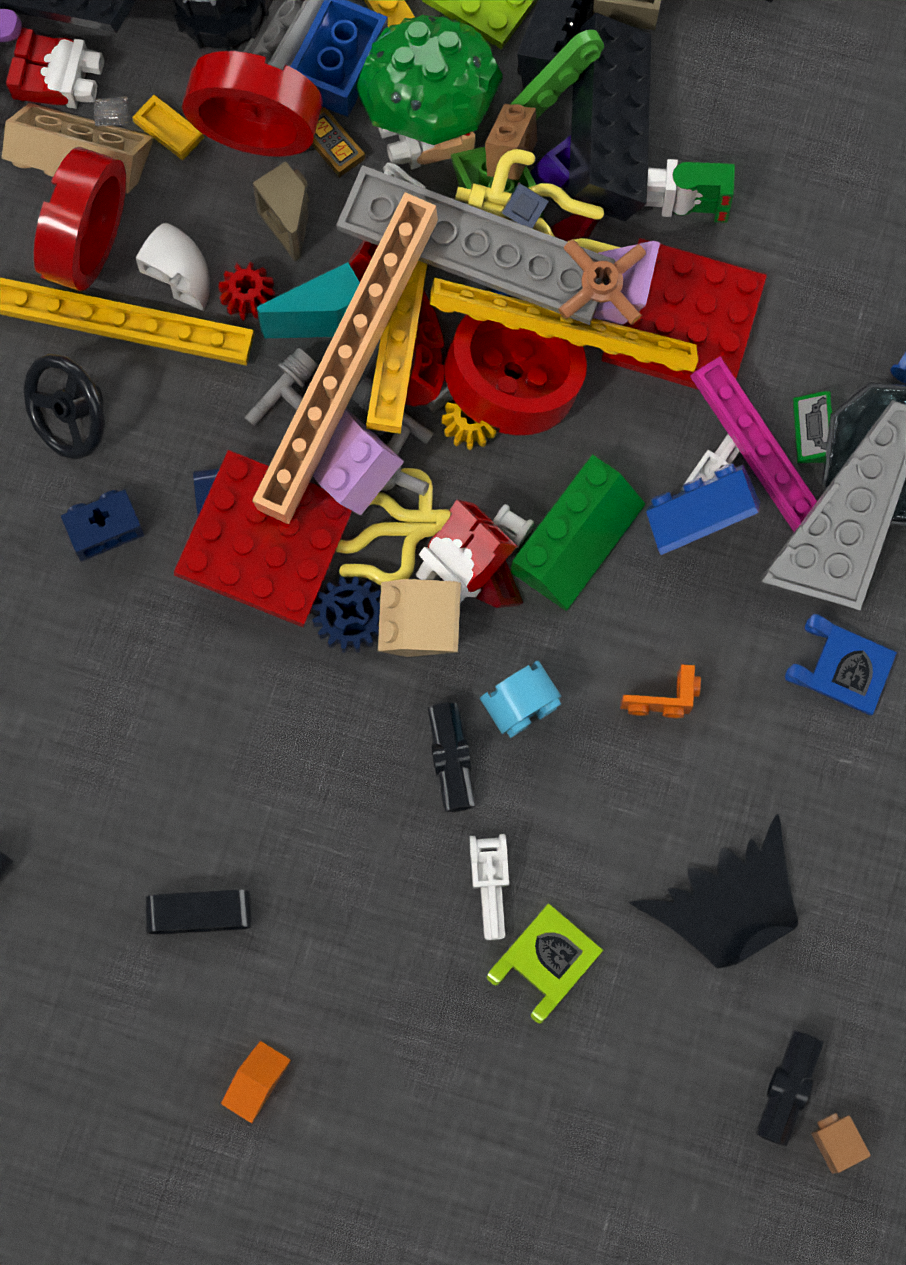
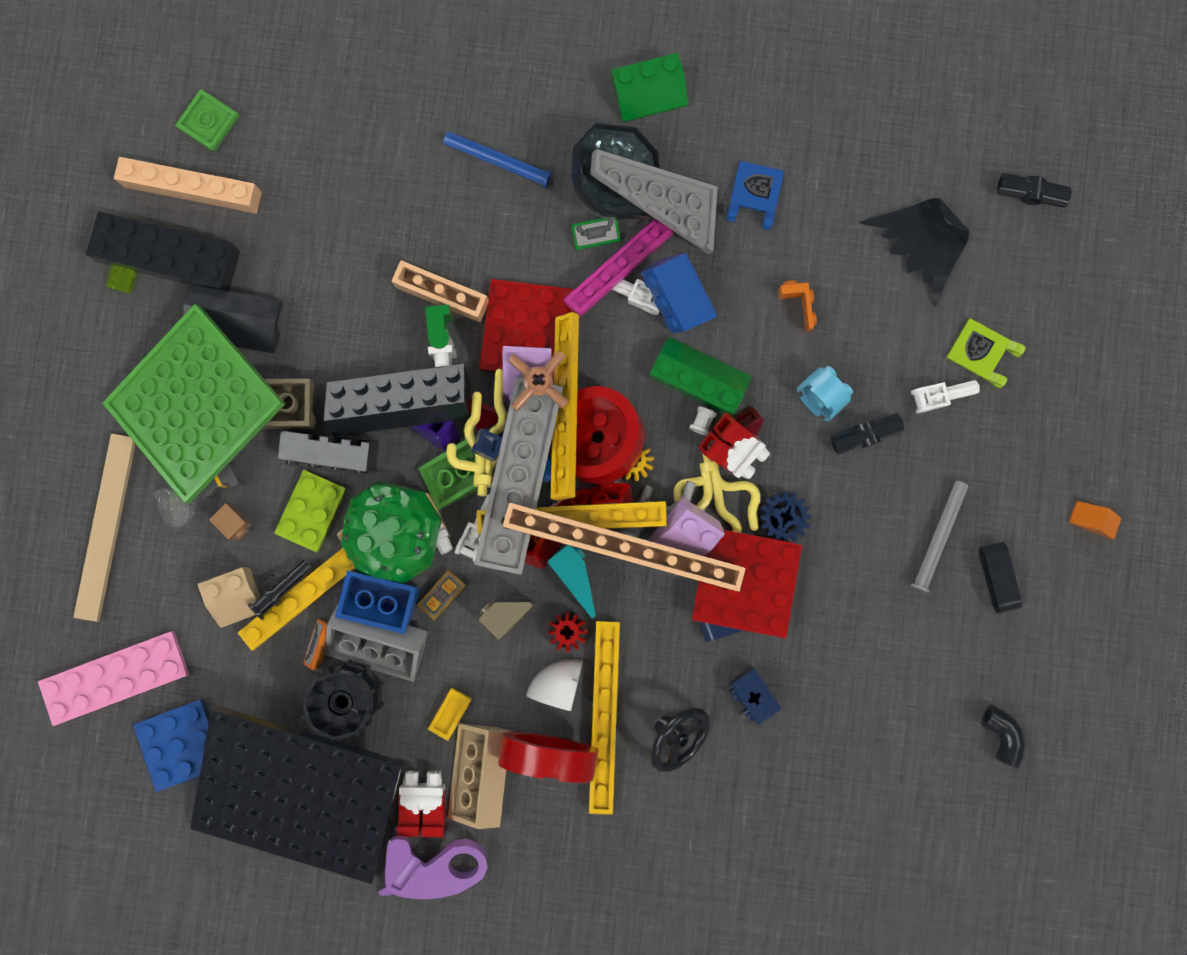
camera: 95 degrees left, 10 degrees up
clear tile [94,96,129,127] -> none
red brick [182,51,323,157] -> none
light grey piece [244,348,318,426] -> none
tan slope [378,579,461,657] -> none
medium nougat brick [485,104,537,180] -> none
bright green plate [510,30,604,121] -> none
medium nougat brick [811,1113,871,1174] -> none
none -> light nougat brick [391,261,489,323]
none -> light grey axle [911,481,968,593]

